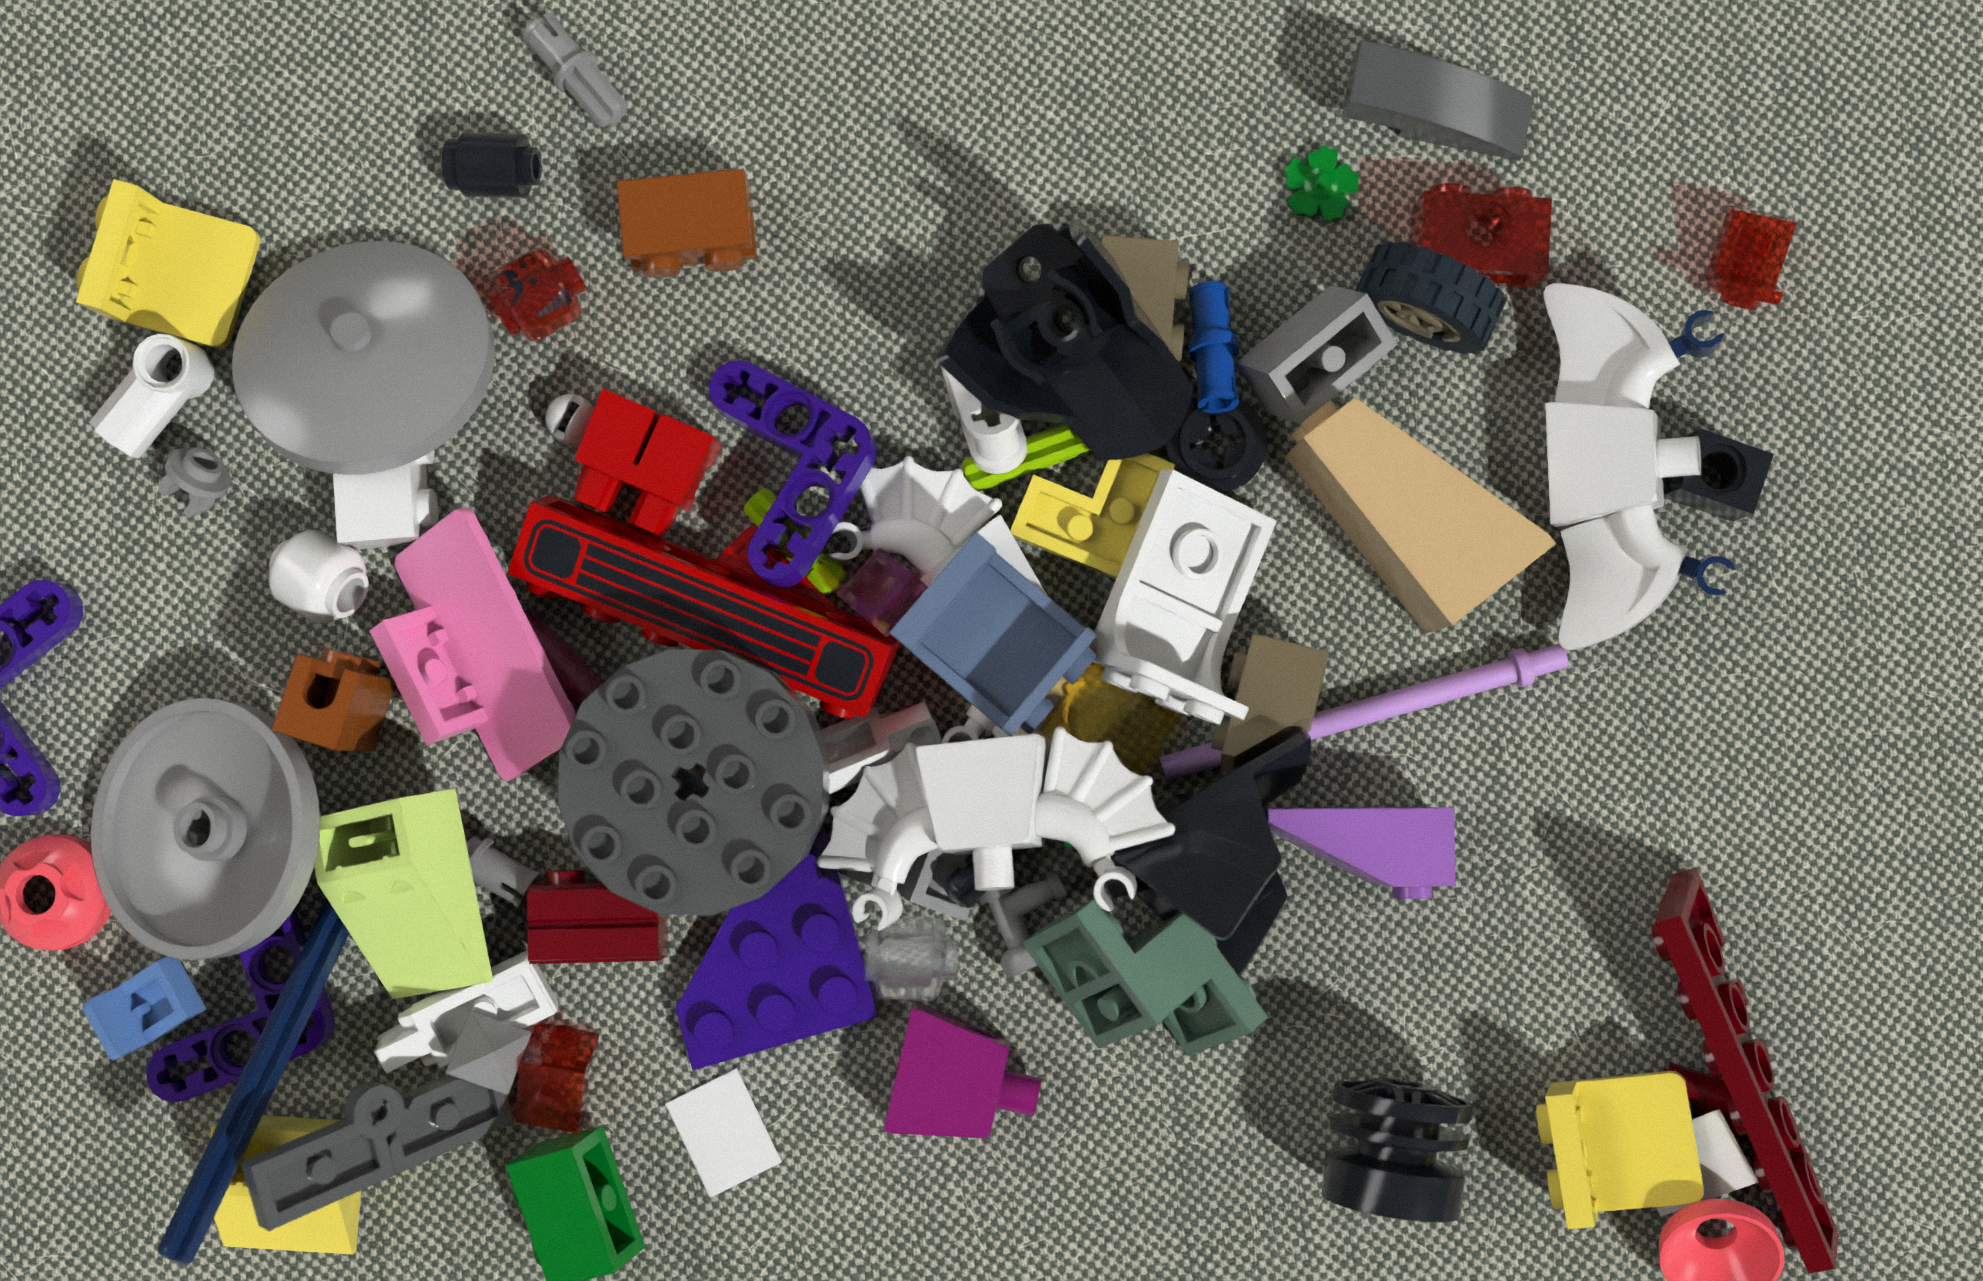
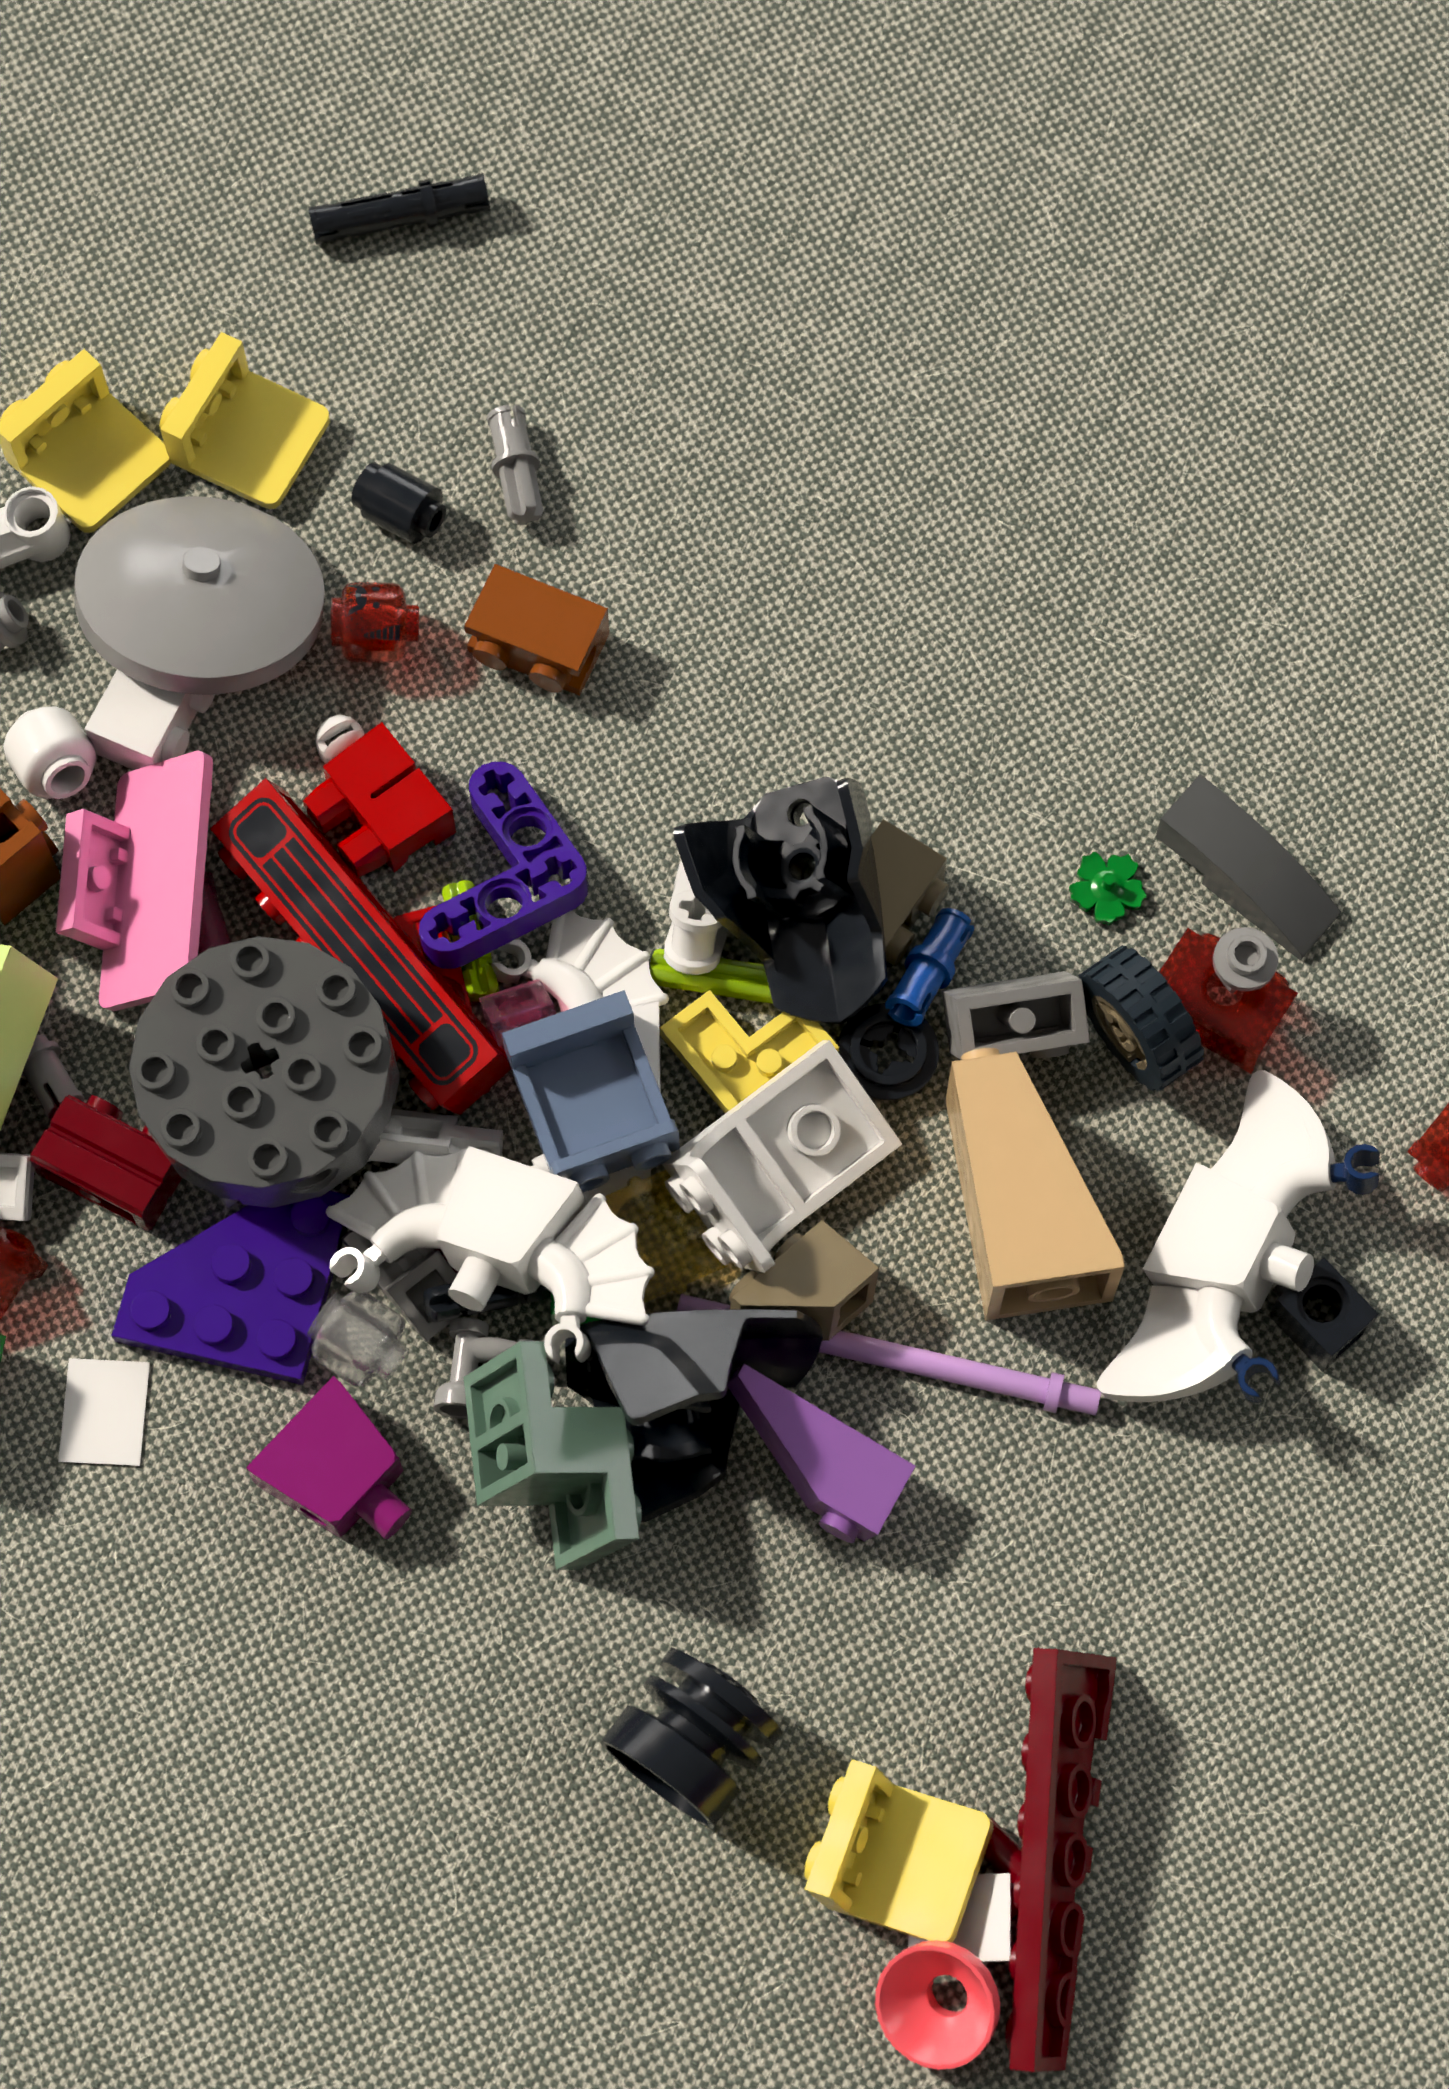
camera: 30 degrees right, 15 degrees down
none -> light yellow bracket [159,332,330,509]
none -> light grey plate [1213,927,1279,993]

